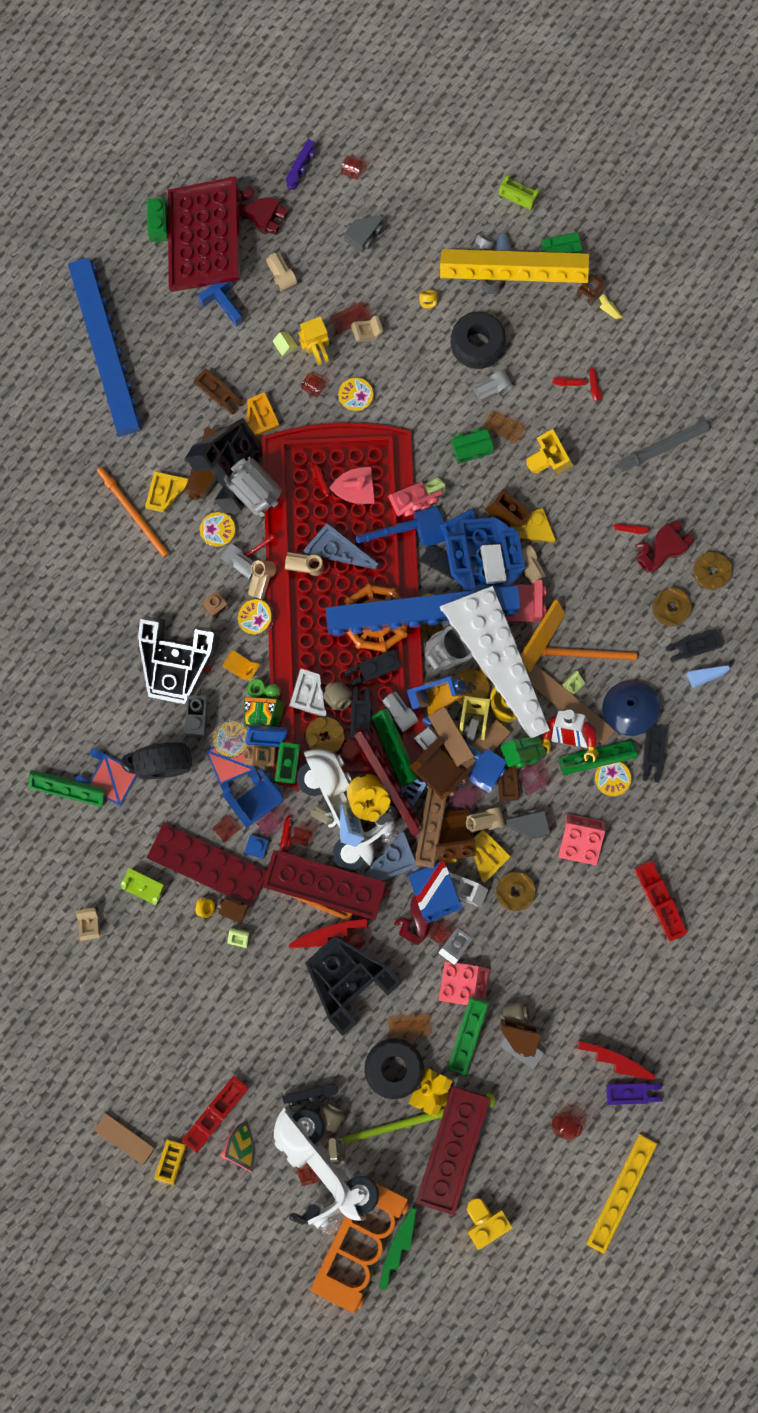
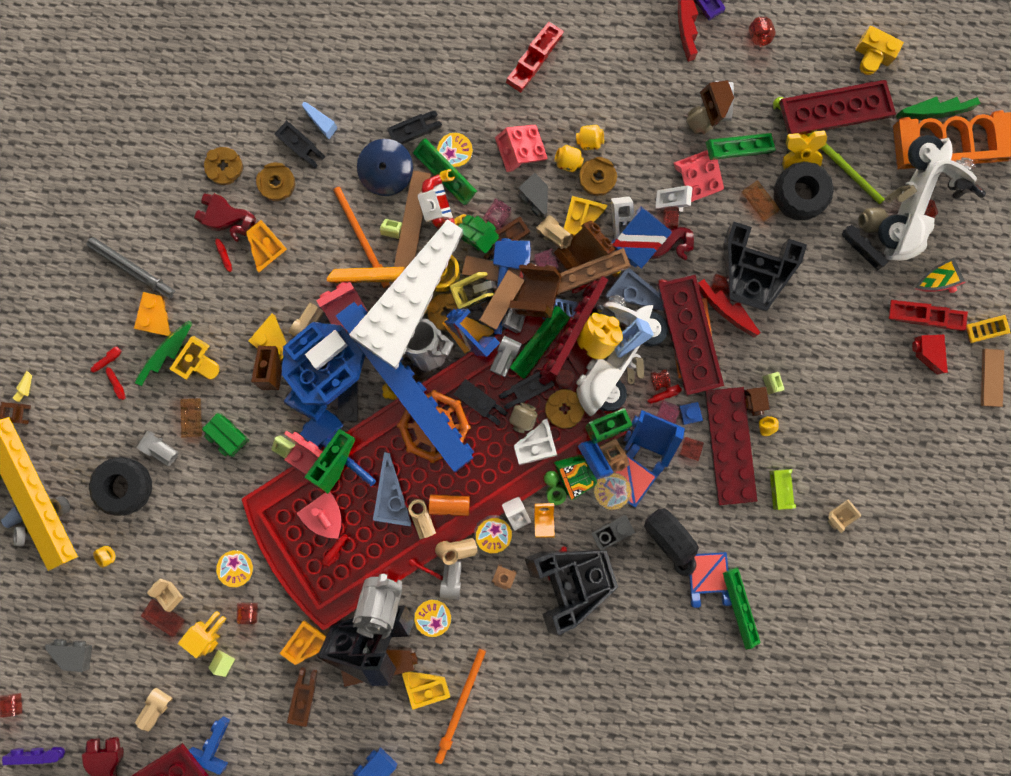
camera: 120 degrees left, 5 degrees up
none -> light orange wing [134,292,171,336]
none -> green slope [135,321,192,386]
none -> light orange wing [246,220,287,272]
none -> green slope [305,429,355,494]
none -> orange pin [429,495,470,516]
none -> white slope [502,497,531,531]
none -> yellow head [554,145,584,173]
none -> yellow head [576,125,604,151]
none -> red slope [912,334,948,375]

